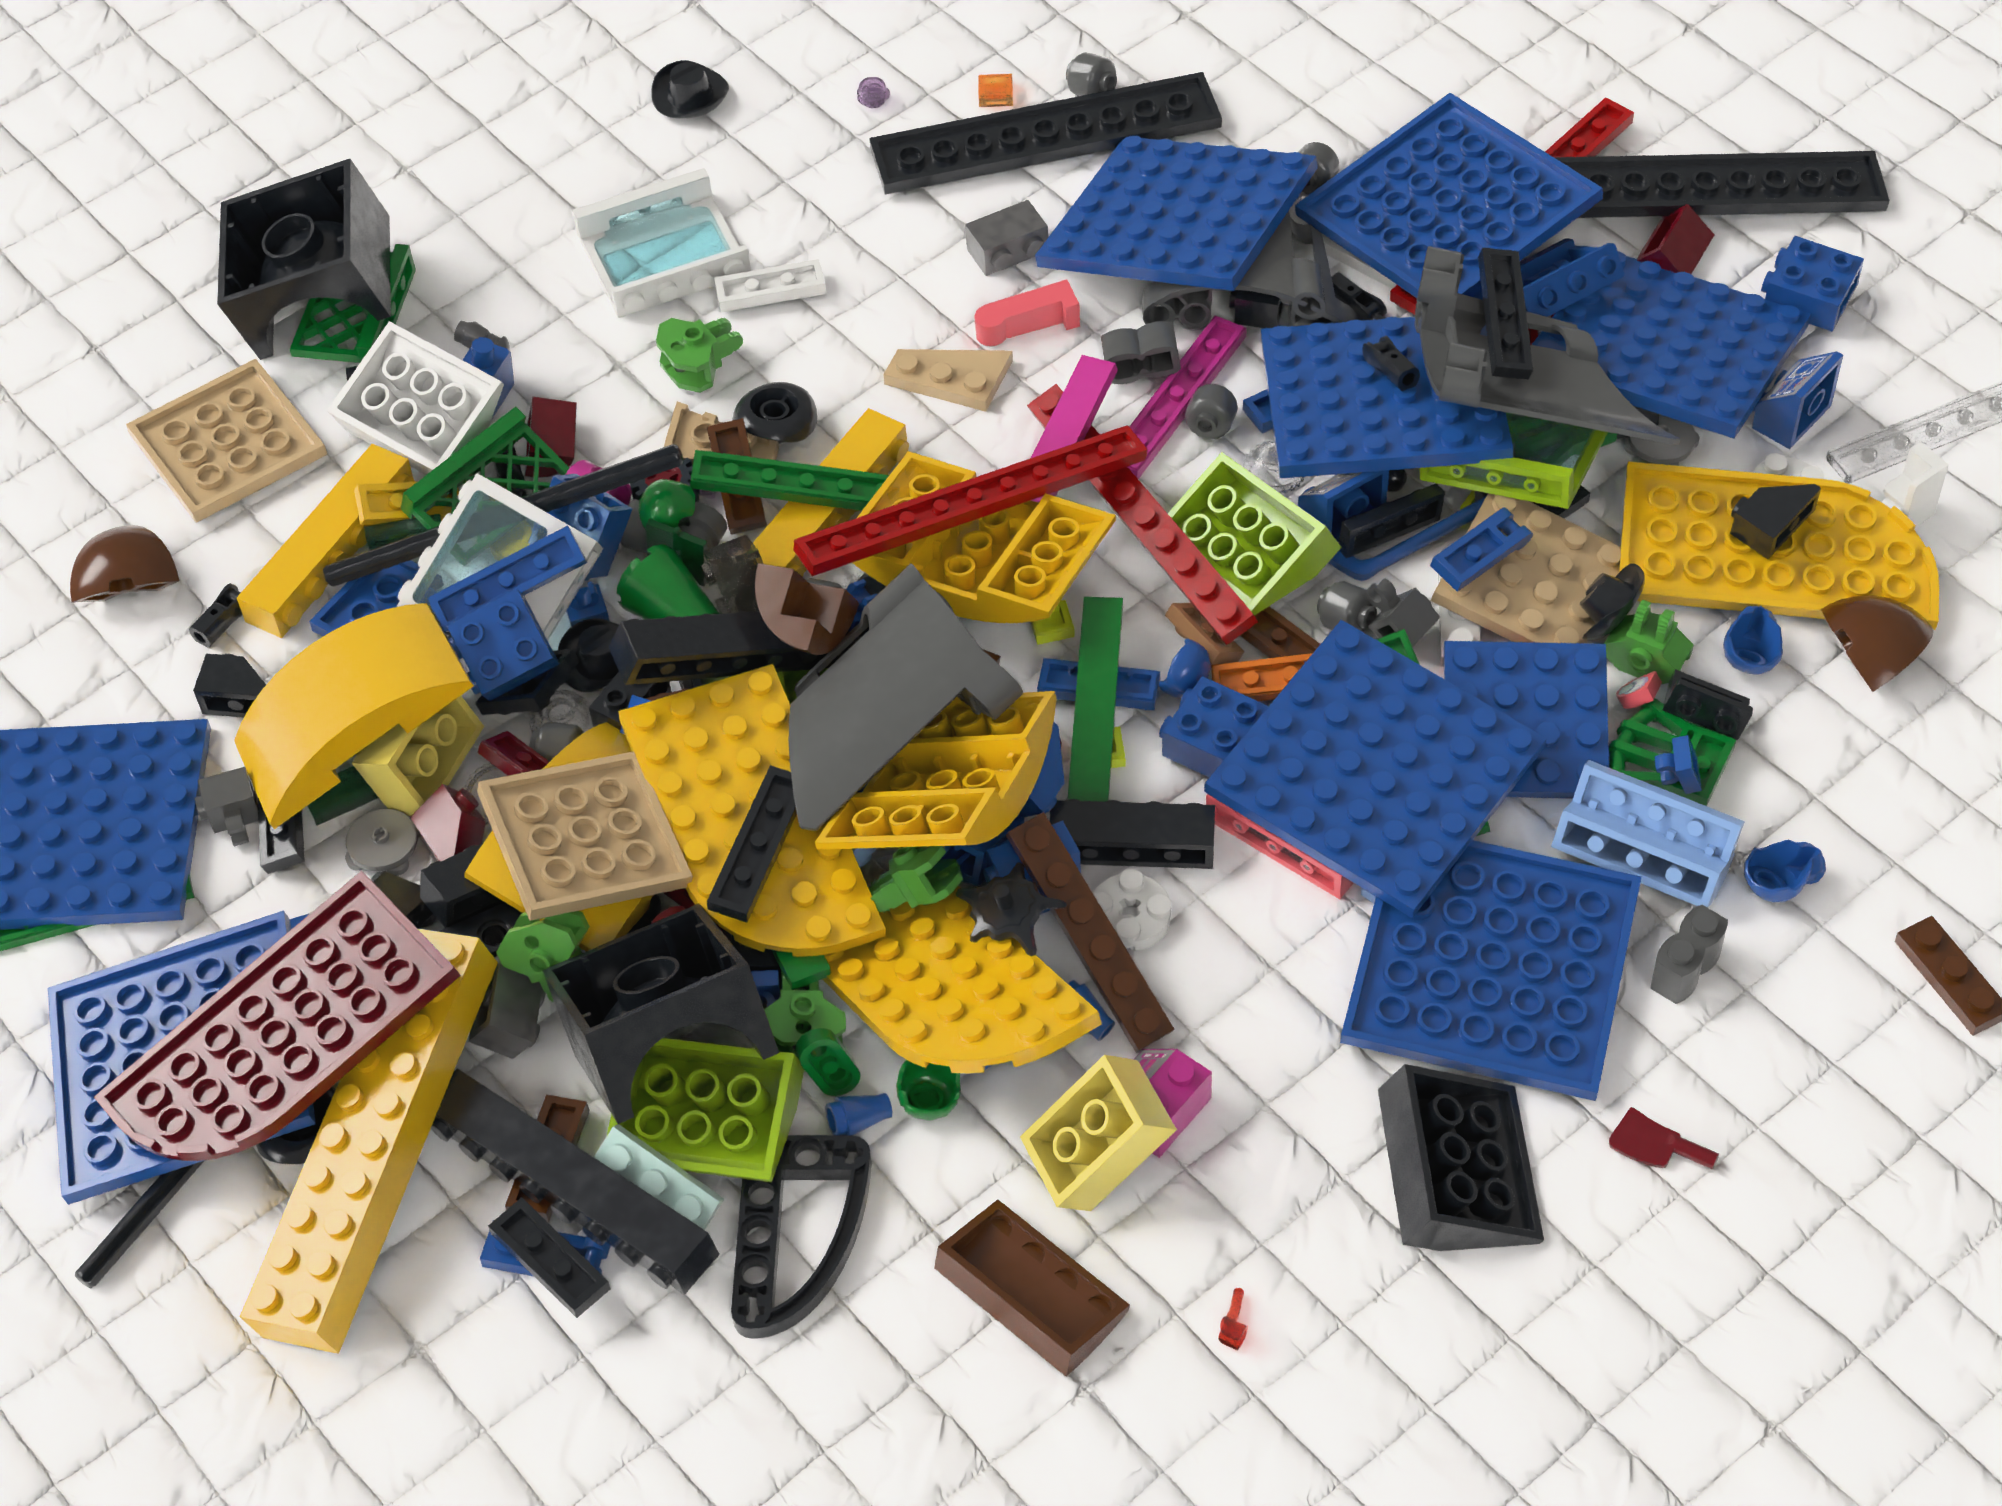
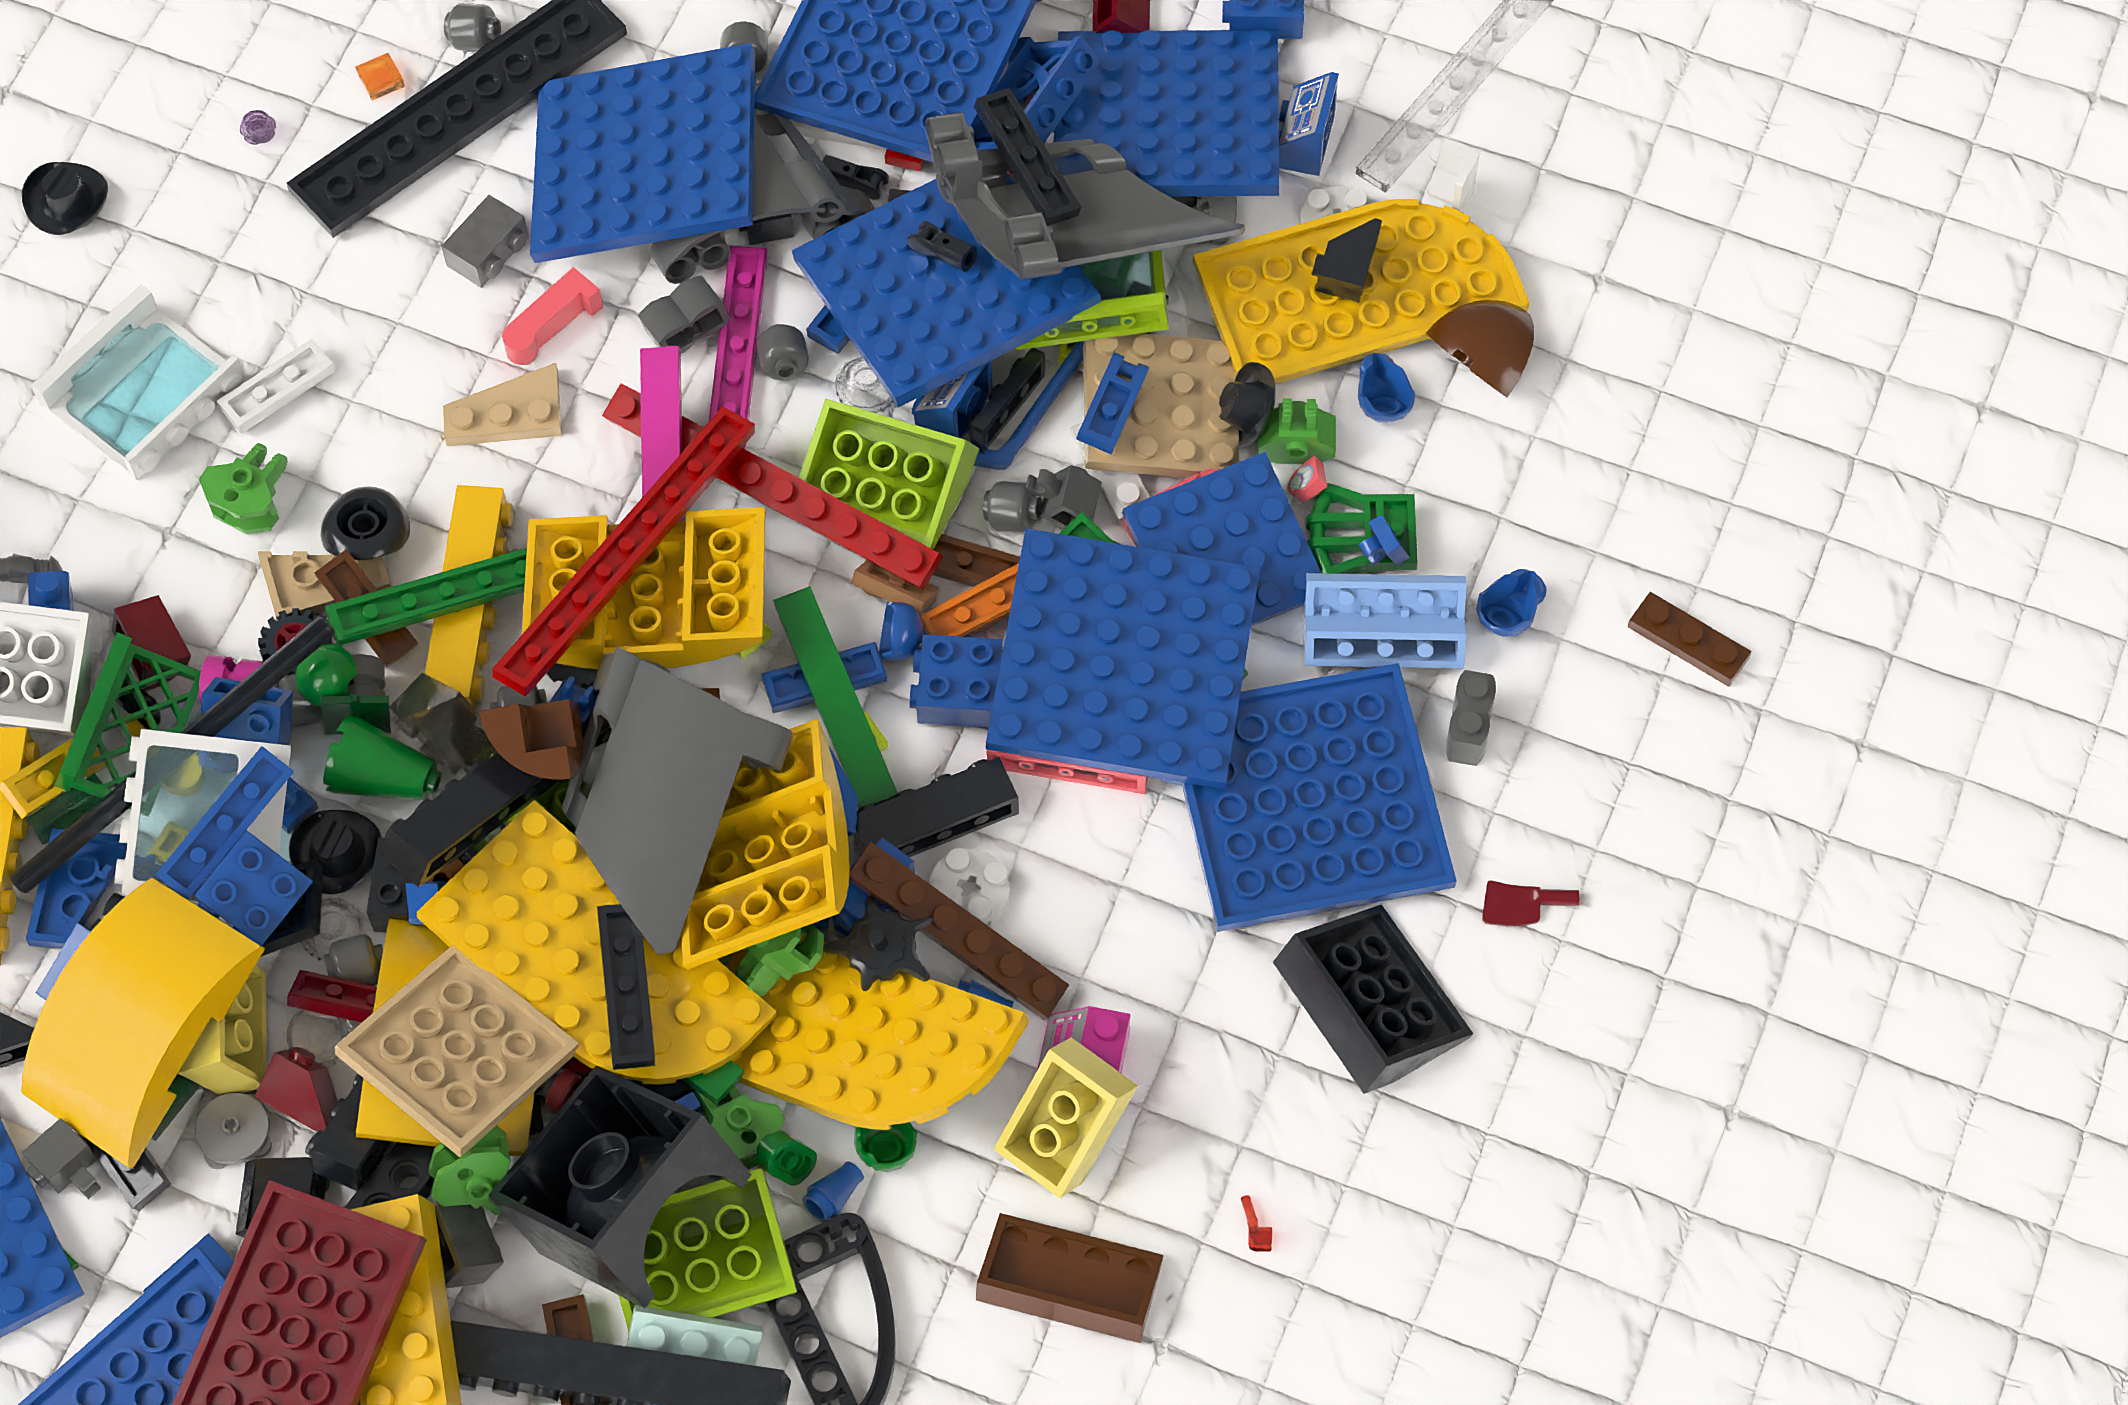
camera: 30 degrees left, 10 degrees up
black bracket [1662,669,1753,740] -> none

